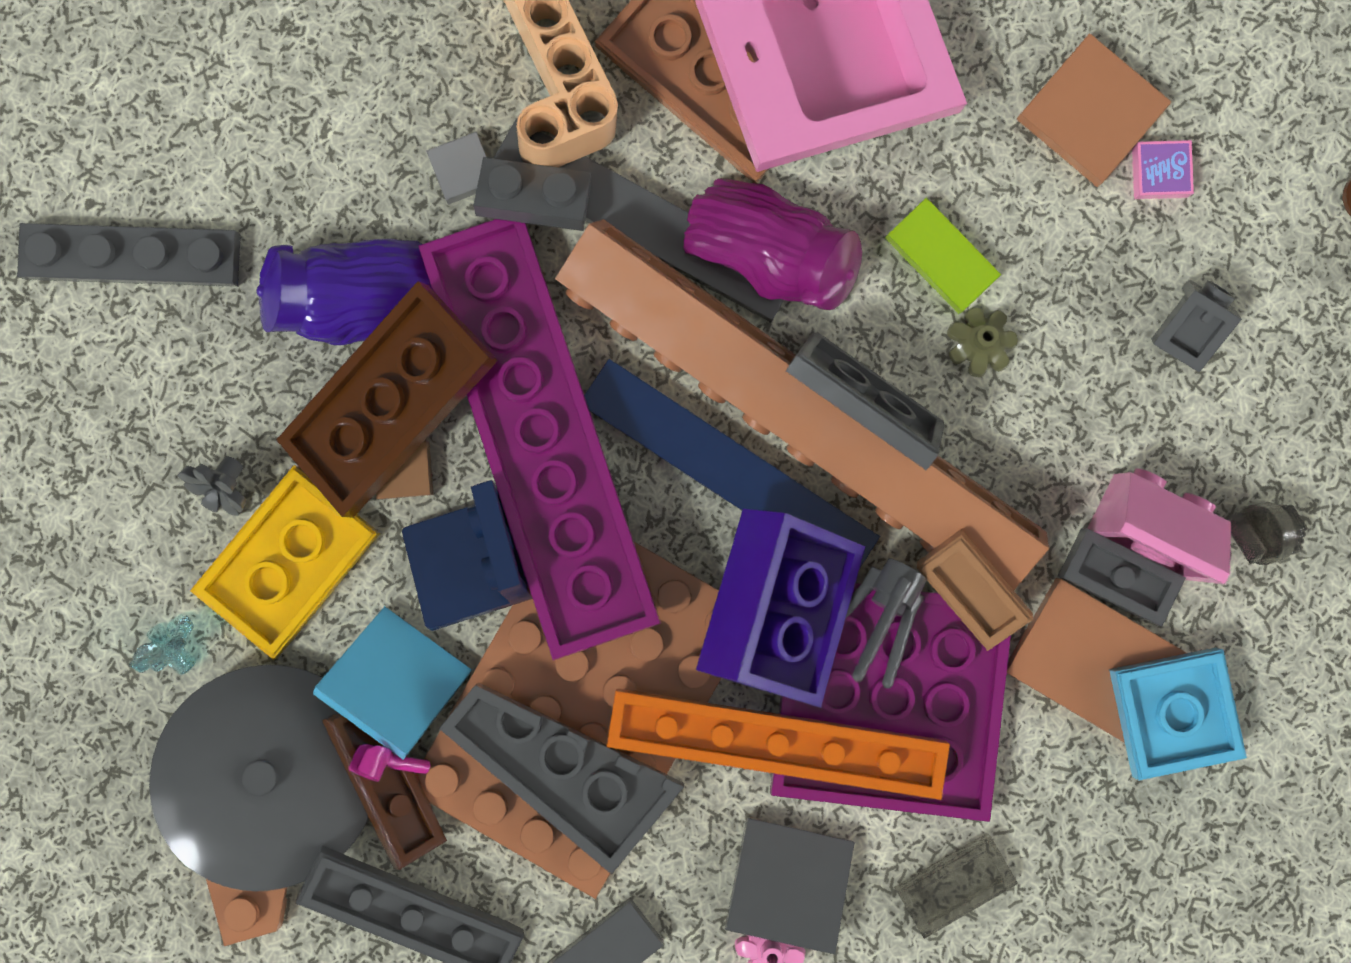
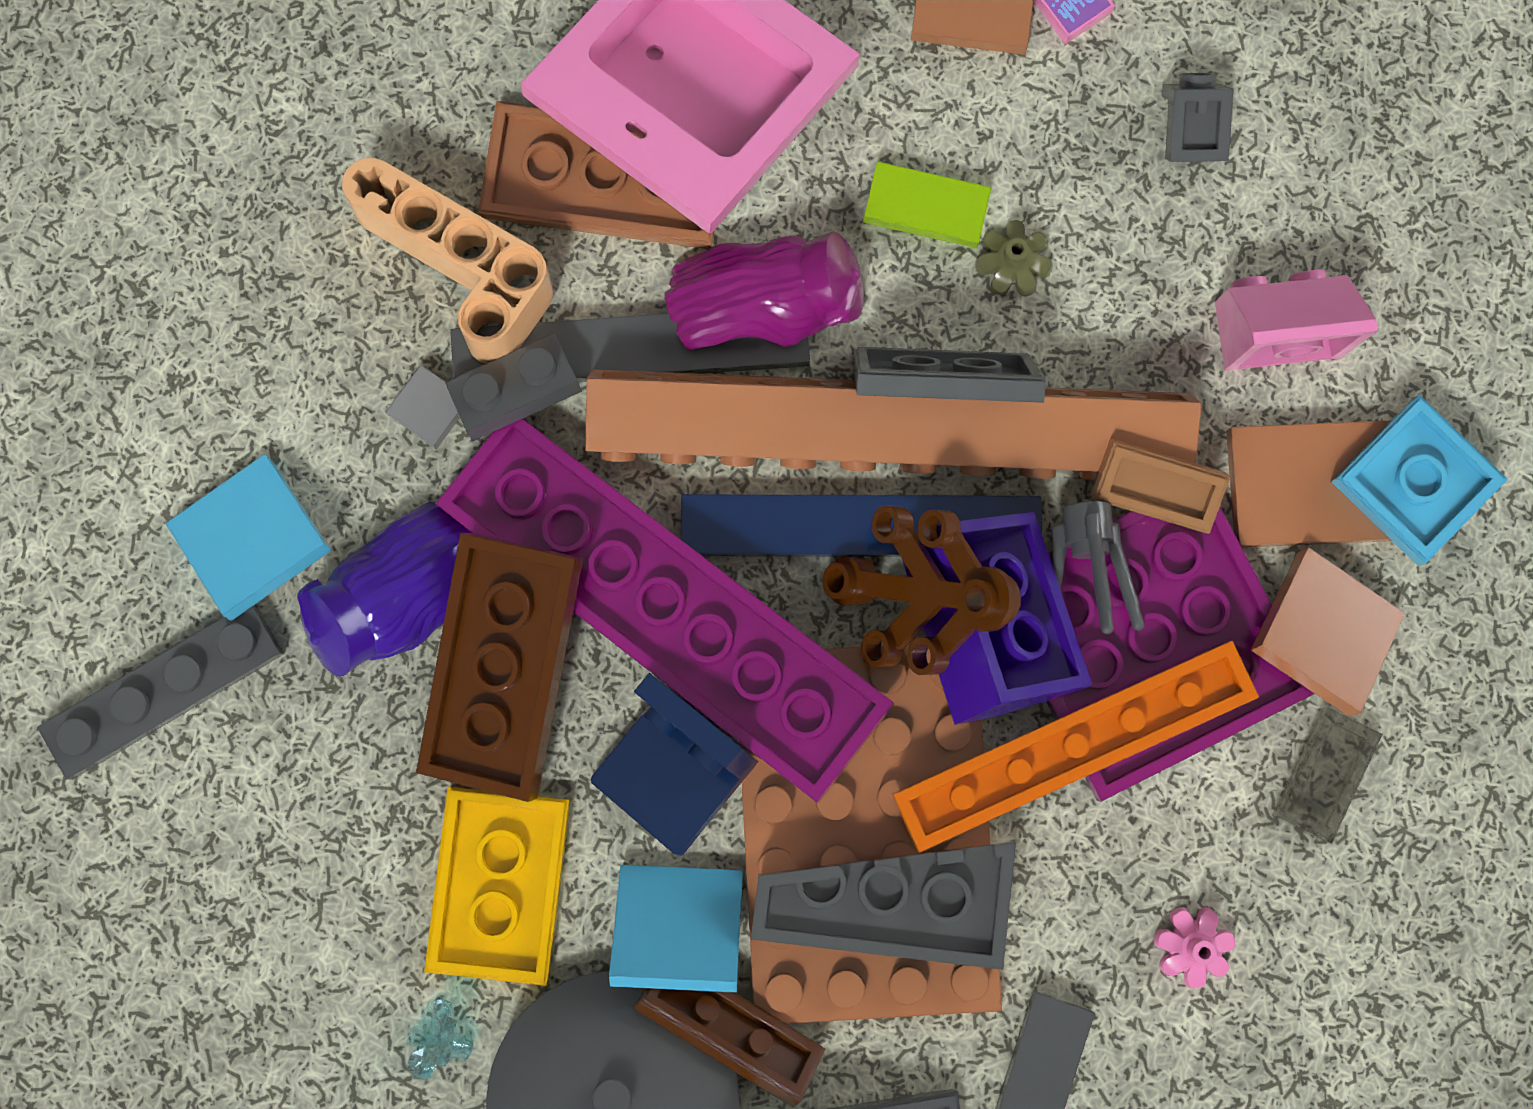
camera: 35 degrees left, 5 degrees down
dark grey plant [178,456,247,516] -> none
dark pink hand [349,744,430,782] -> none
medium nougat tile [376,441,434,500] -> none
dark grey tile [725,818,855,955] -> none
dark grey plate [1057,528,1186,627] -> none
clear smoke piece [1226,502,1308,565] -> none
none -> medium azure tile [165,454,332,621]
none -> reddish brown plant [822,506,1021,675]
none -> nougat tile [1251,547,1405,717]

